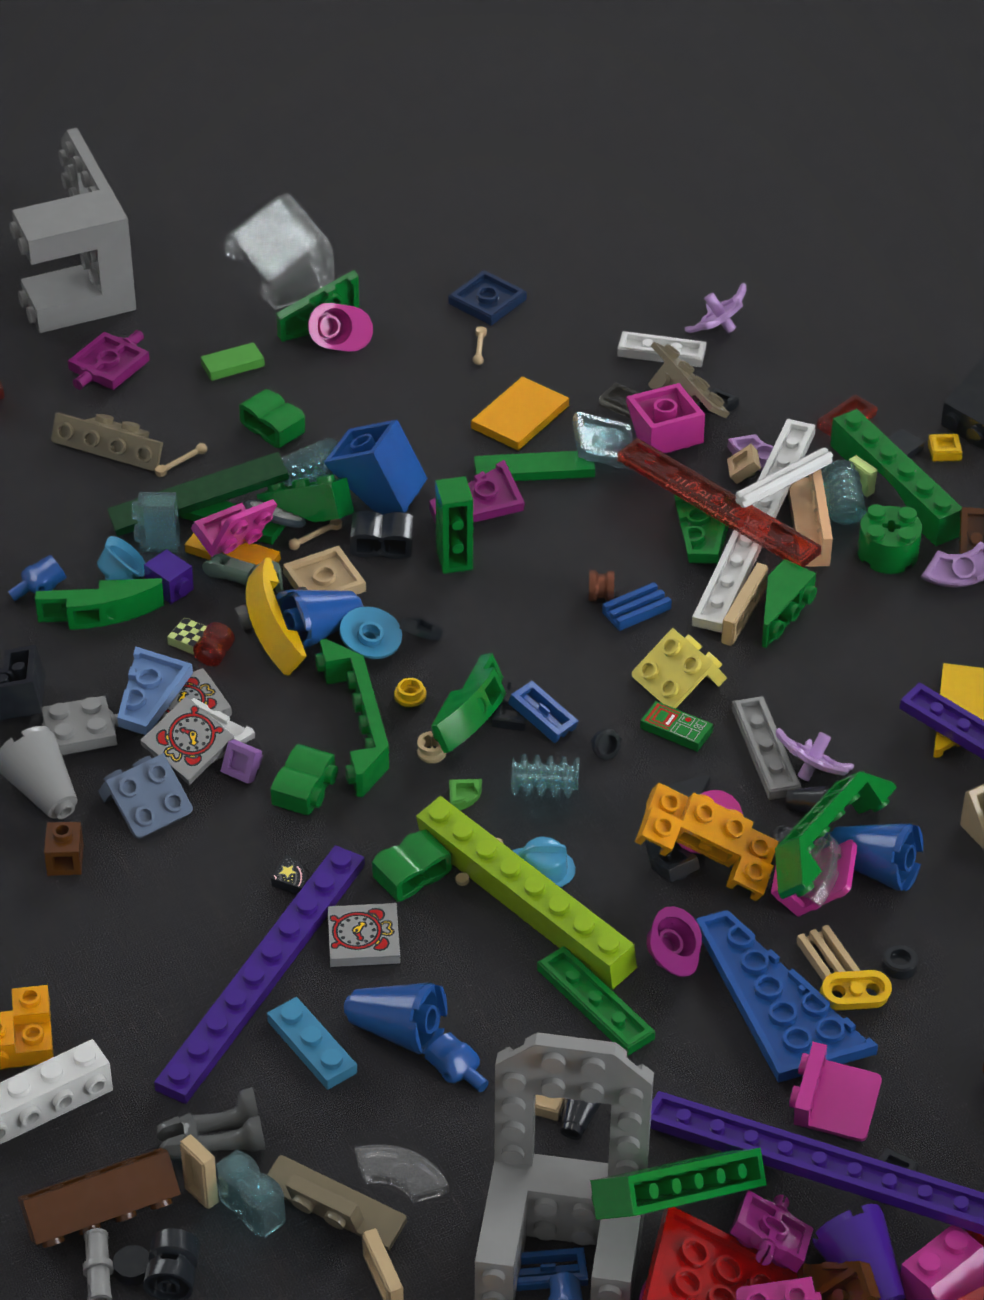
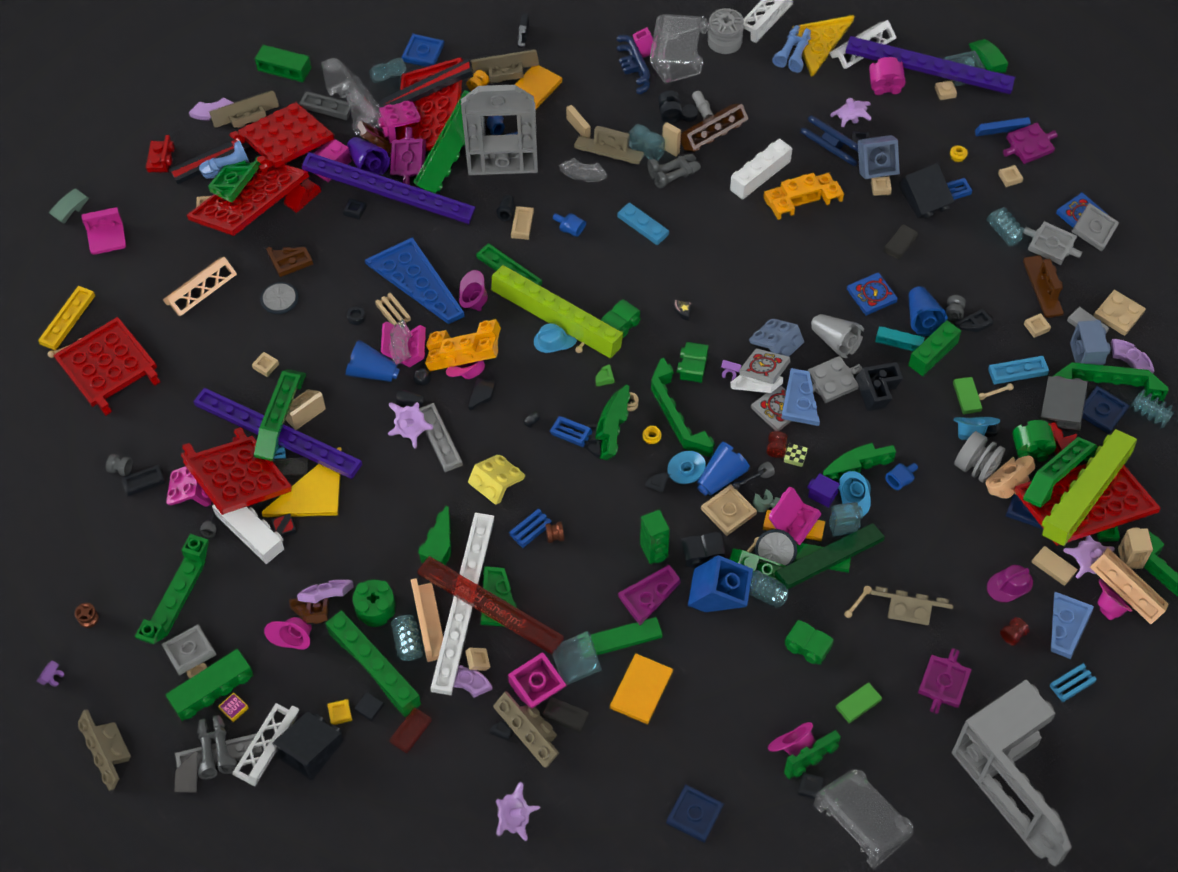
camera: 170 degrees right, 15 degrees up
reddish brown brick [44,822,84,876] -> none
dark purple plate [154,845,365,1104] -> none
yellow slope [246,557,307,675] -> none
light grey tile [328,903,400,967] -> none
blue cone [344,983,448,1054] -> none
tan hinge [472,326,487,365] -> none
clear light blue piece [511,754,580,798] -> none
white tile [617,331,706,367] -> none
green tile [640,701,713,752] -> none
tan tile [721,562,768,646] -> none
white axle [735,448,833,508] -> none
green slope [775,771,897,899] -> none
dark pink bracket [789,1042,882,1142] -> none
yellow plate [820,970,892,1010] -> none
yellowish green tile [846,455,878,497] -> none

